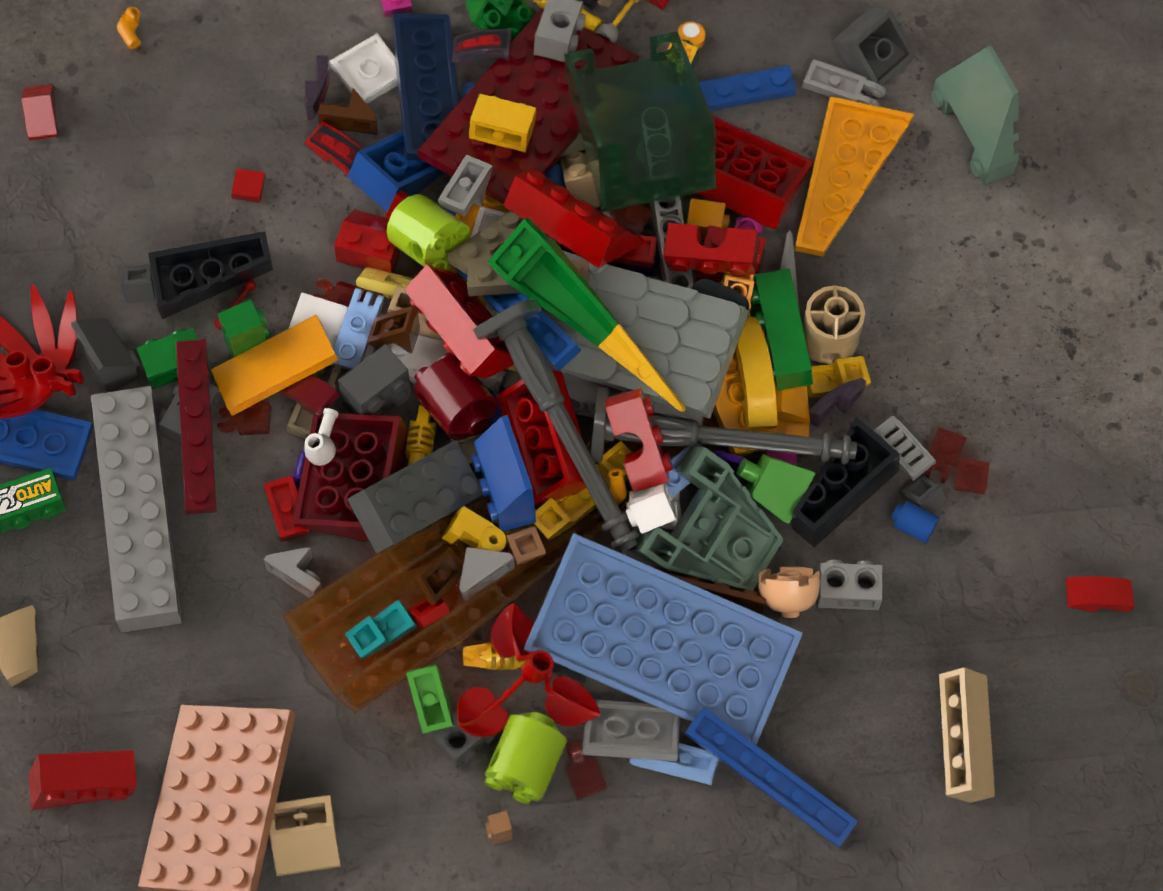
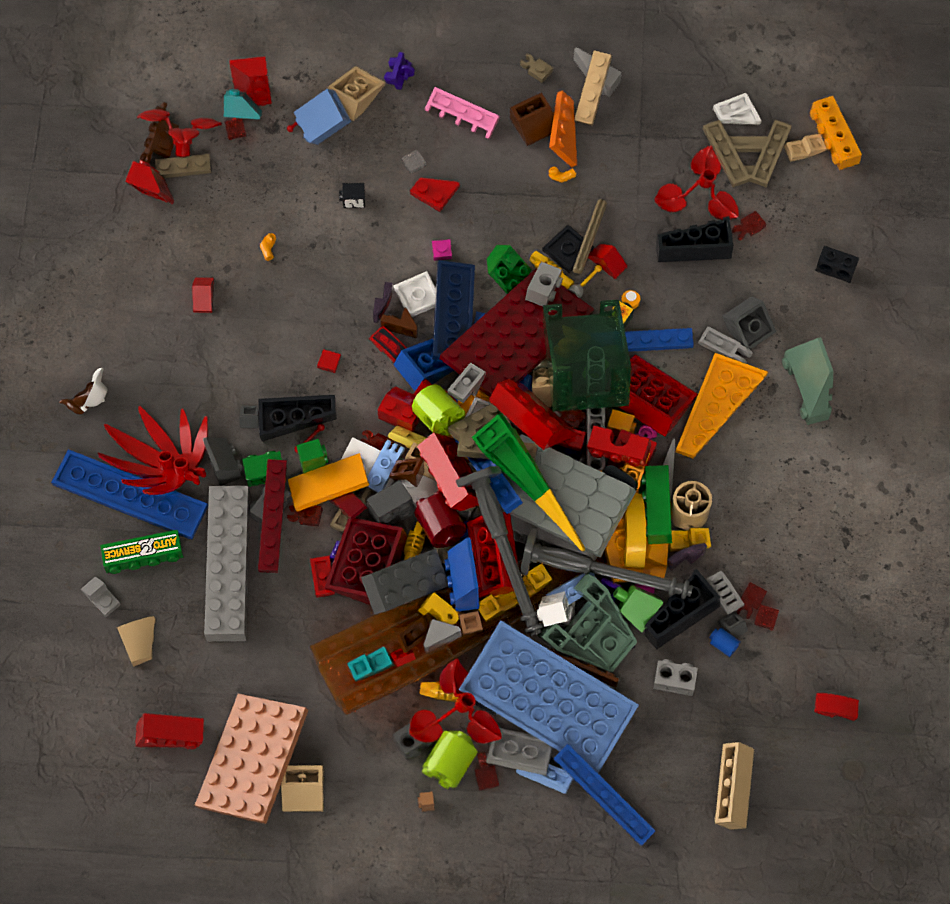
camera: 10 degrees right, 0 degrees up
light grey slope [264,547,323,603] -> none
white bar [304,408,339,466] -> none
bright green slope [406,663,454,734] -> none
slope [452,29,512,64] -> none
yellow brick [469,94,536,152] -> none
arch [605,388,673,492] -> none
light orange arm [608,468,627,505] -> none
light nougat cylinder [758,567,820,618] -> none

